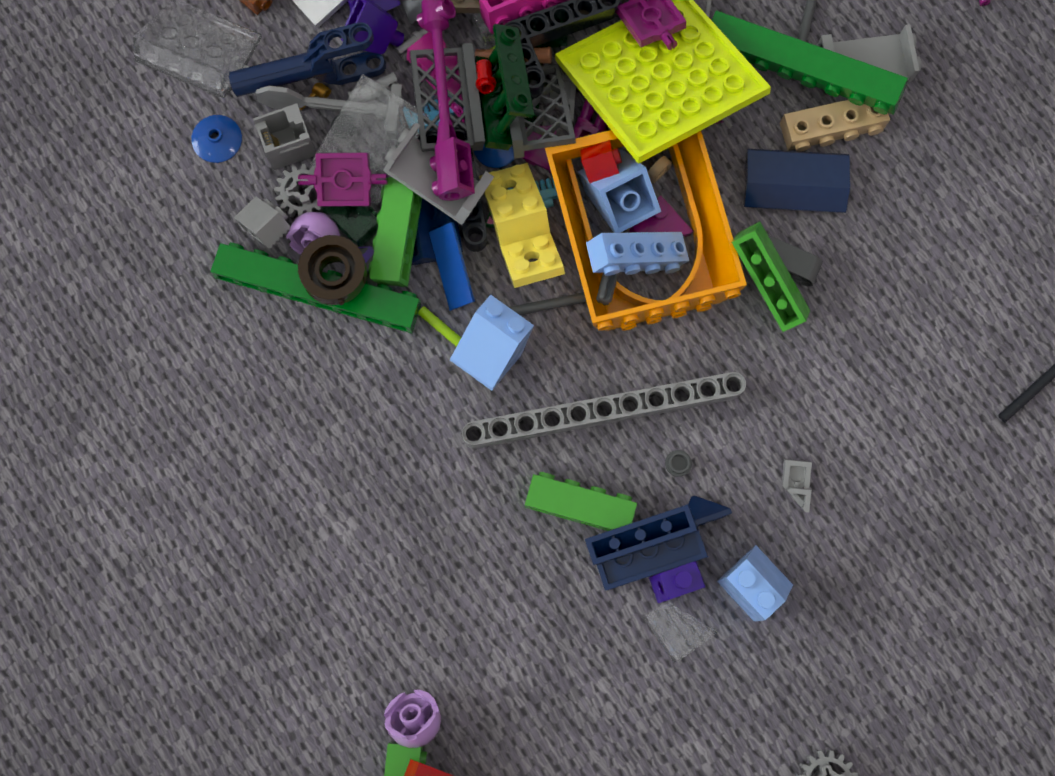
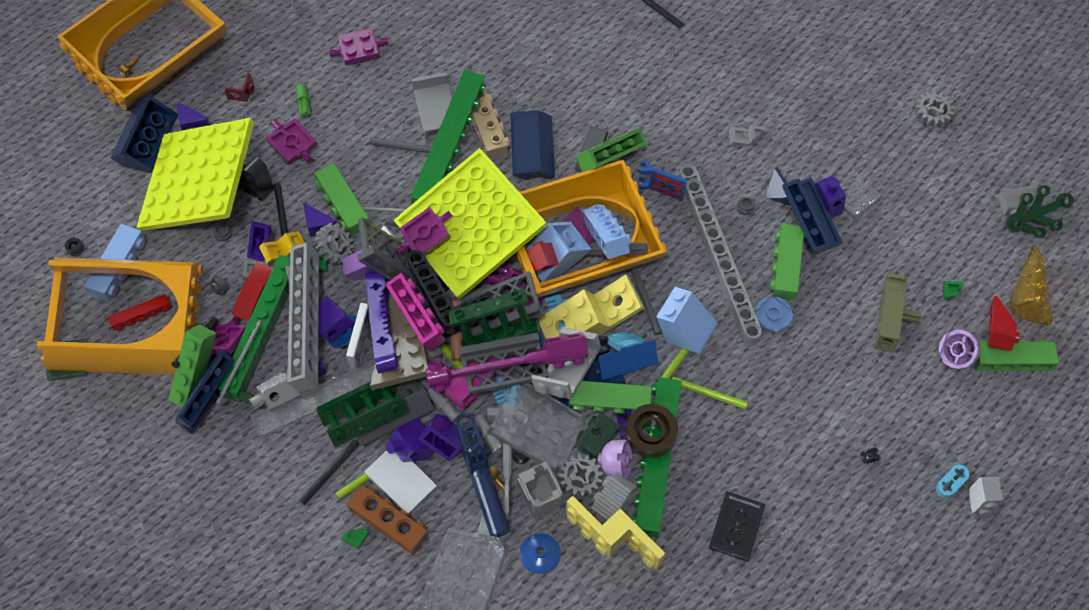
camera: 95 degrees left, 15 degrees down
magenta plate [298,153,388,206] -> none
red pin [475,59,496,94] -> none
light blue slope [717,545,793,621] -> none
none -> light yellow bracket [566,496,665,570]
none -> medium azure piece [607,331,644,351]
none -> blue flag [637,161,688,201]
none -> lime bar [672,377,748,410]
none -> black tile [708,491,766,562]
none -> medium blue tile [755,296,793,333]
none -> black bush [860,447,881,464]
none -> olive piece [875,274,921,352]
none -> medium azure beam [936,465,969,498]
none -> green tile [943,281,963,300]
none -> light grey brick [968,477,1004,516]

